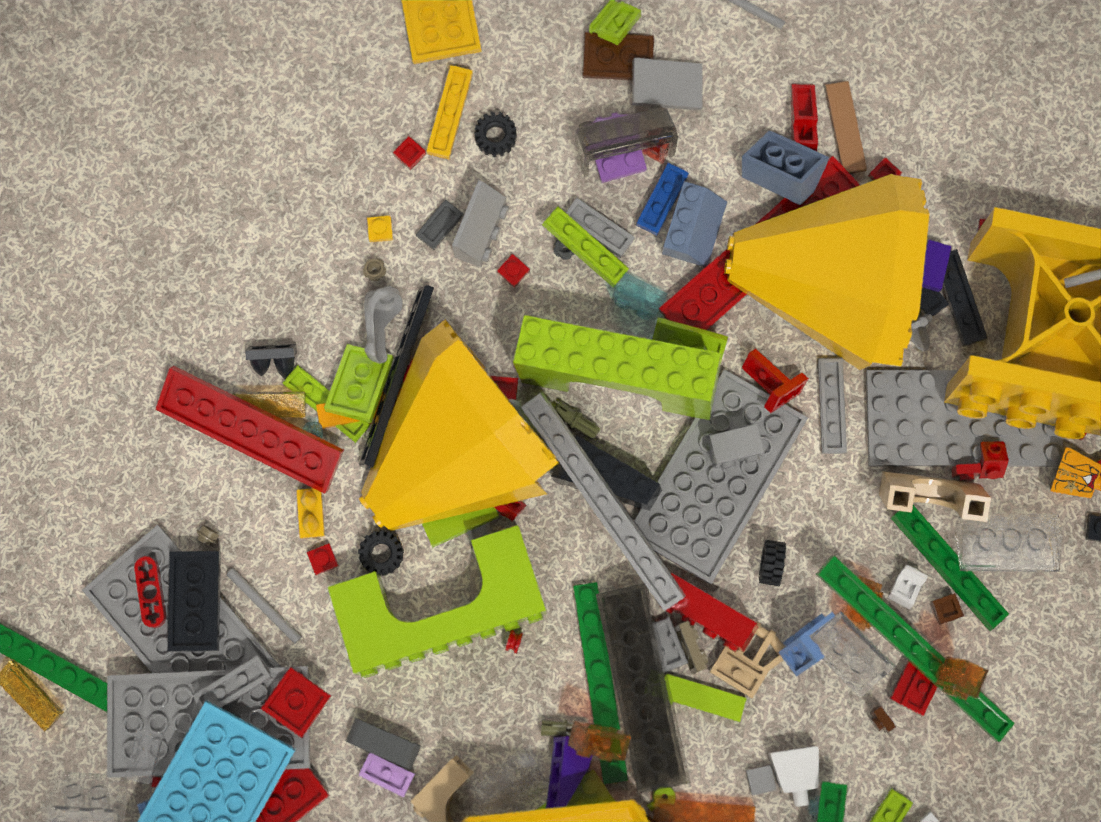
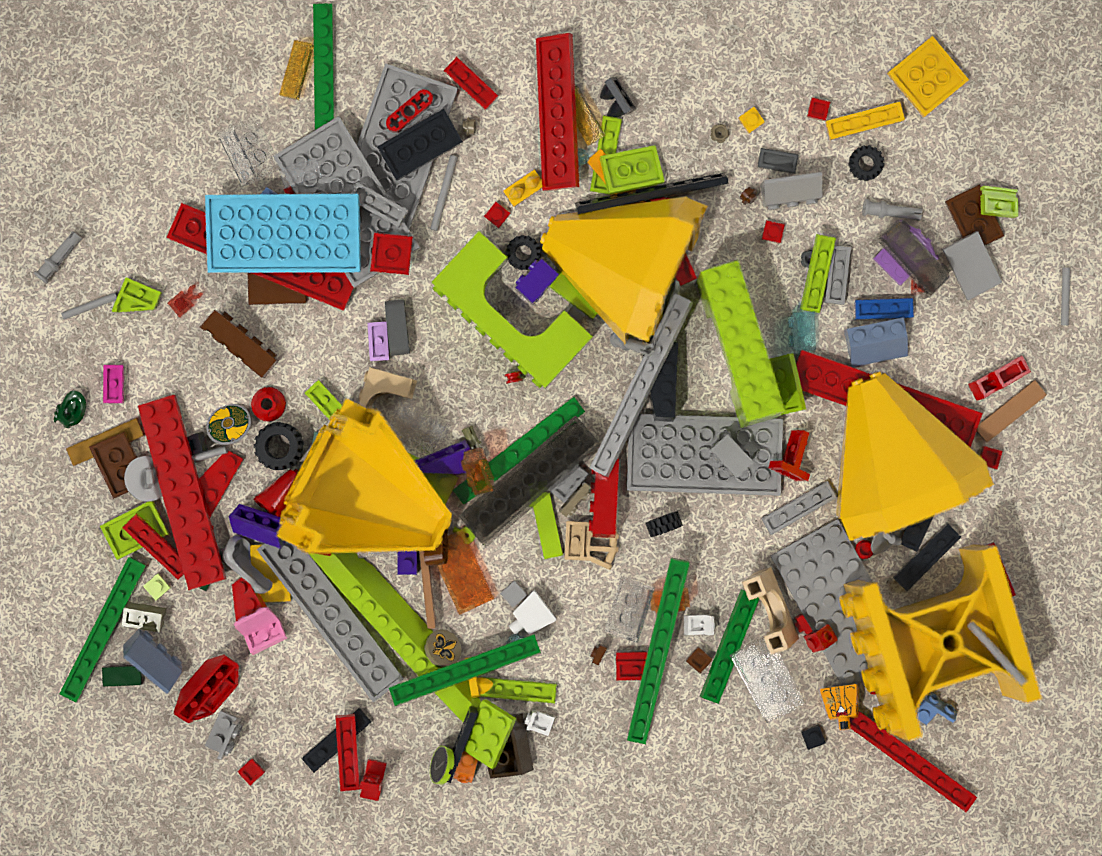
camera: 60 degrees right, 10 degrees up
light grey hair [364,286,403,364] -> none
red plate [494,501,527,522] -> none
olive axle [556,402,600,439] -> none
sand blue slope [742,130,829,205] -> none
medium blue bracket [778,612,835,677] -> none
dark purple tile [922,240,952,292] -> none
clear orange brick [936,656,989,700] -> none
none -> red plate [444,57,499,111]
none -> dark purple brick [515,259,559,305]
none -> light grey pin [610,332,654,356]
none -> reddish brown plate [740,187,757,205]
none -> red plate [855,540,874,559]
none -> light grey pin [862,199,922,221]

